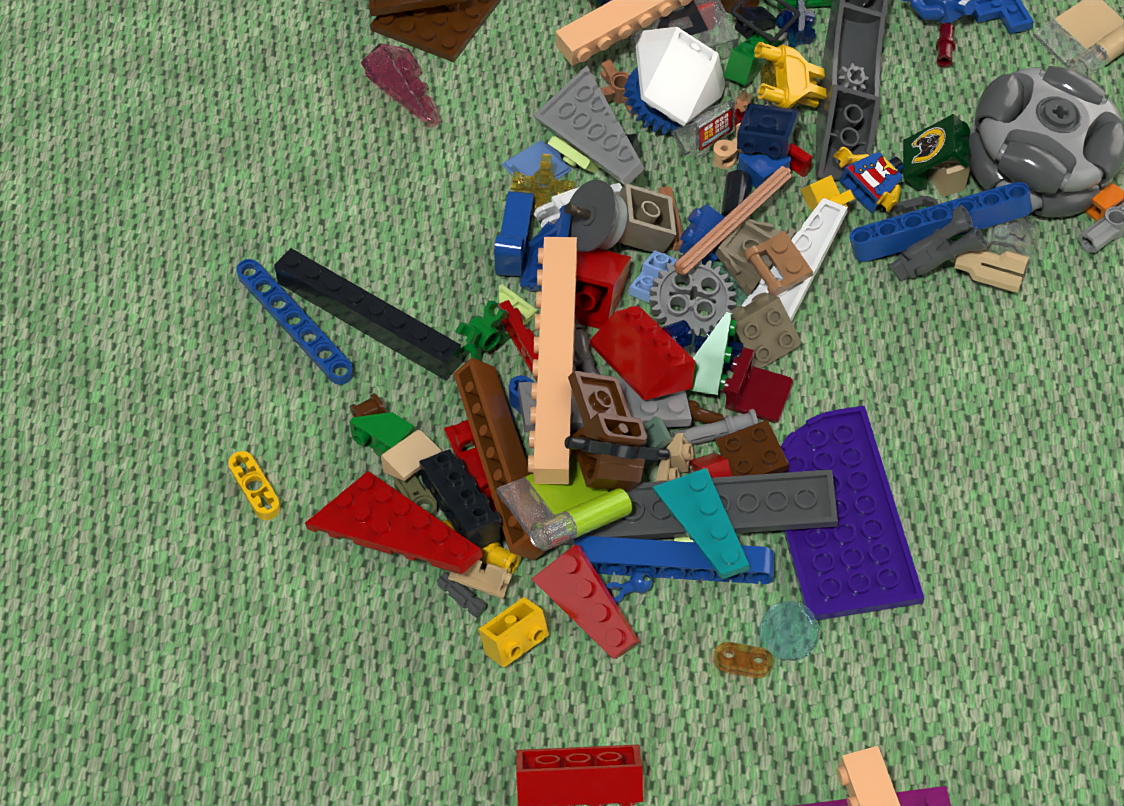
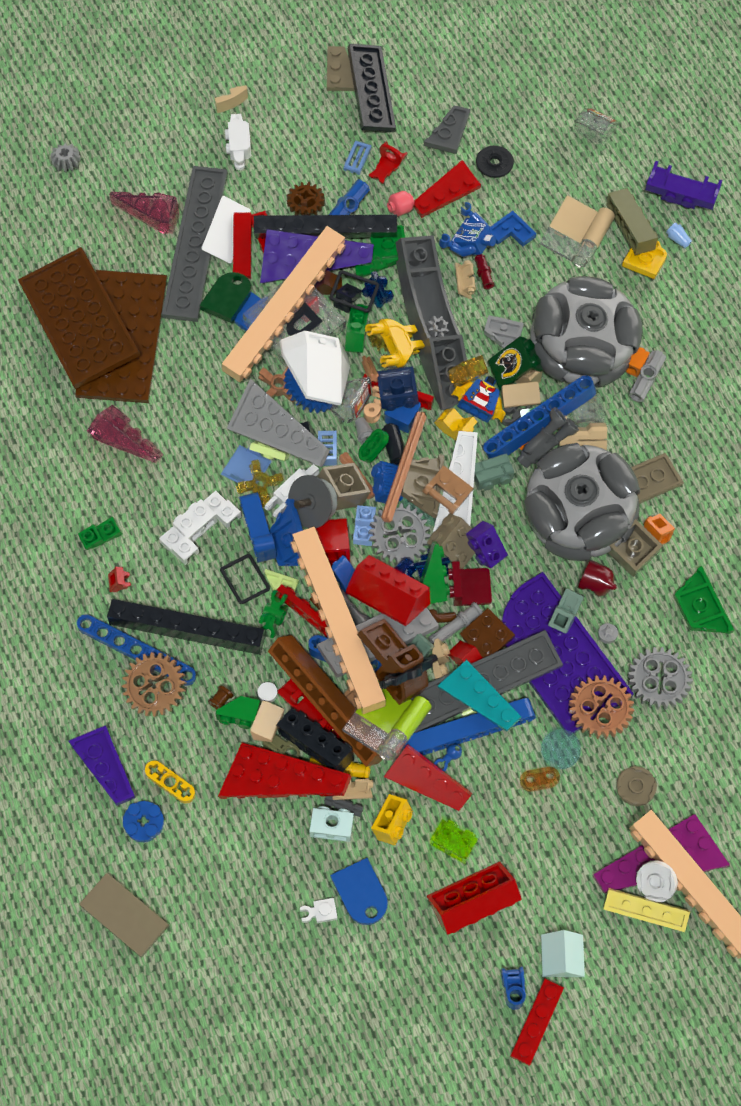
camera: 25 degrees left, 10 degrees up
none -> dark purple wing [68,725,135,806]
none -> green slope [78,517,123,550]
none -> dark tan tile [79,873,169,958]
none -> red tile [108,567,131,592]
none -> medium nougat gear [121,652,187,717]
none -> blue plate [123,801,164,843]
none -> white bracket [159,491,242,565]
none -> black piece [220,554,270,604]
none -> white tile [258,682,278,703]
none -> white plate [300,898,337,923]
none -> light aqua brick [310,806,354,842]
none -> light blue slope [318,431,337,466]
none -> blue tile [330,858,388,925]
none -> blue slope [331,555,355,595]
none -> light grey cone [355,417,373,444]
none -> green plate [358,429,389,463]
none -> clear neon green brick [429,819,478,864]
none -> clear yellow brick [449,355,488,388]
none -> tan hinge [455,260,476,299]
none -> dark purple brick [466,521,508,568]
none -> sand green brick [474,454,514,491]
none -> light grey wing [484,315,524,348]
none -> tan slope [501,381,541,408]
none -> piece [524,443,640,561]
none -> sand green brick [548,588,585,634]
none -> nougat gear [569,675,634,739]
none -> dark red piece [578,559,617,597]
none -> light grey tile [598,623,618,644]
none -> dark tan brick [608,519,663,577]
none -> dark tan tile [616,766,657,807]
none -> light grey gear [628,647,693,710]
none -> dark tan tile [631,453,684,504]
none -> orange brick [644,514,675,545]
none -> green wing [674,566,734,634]

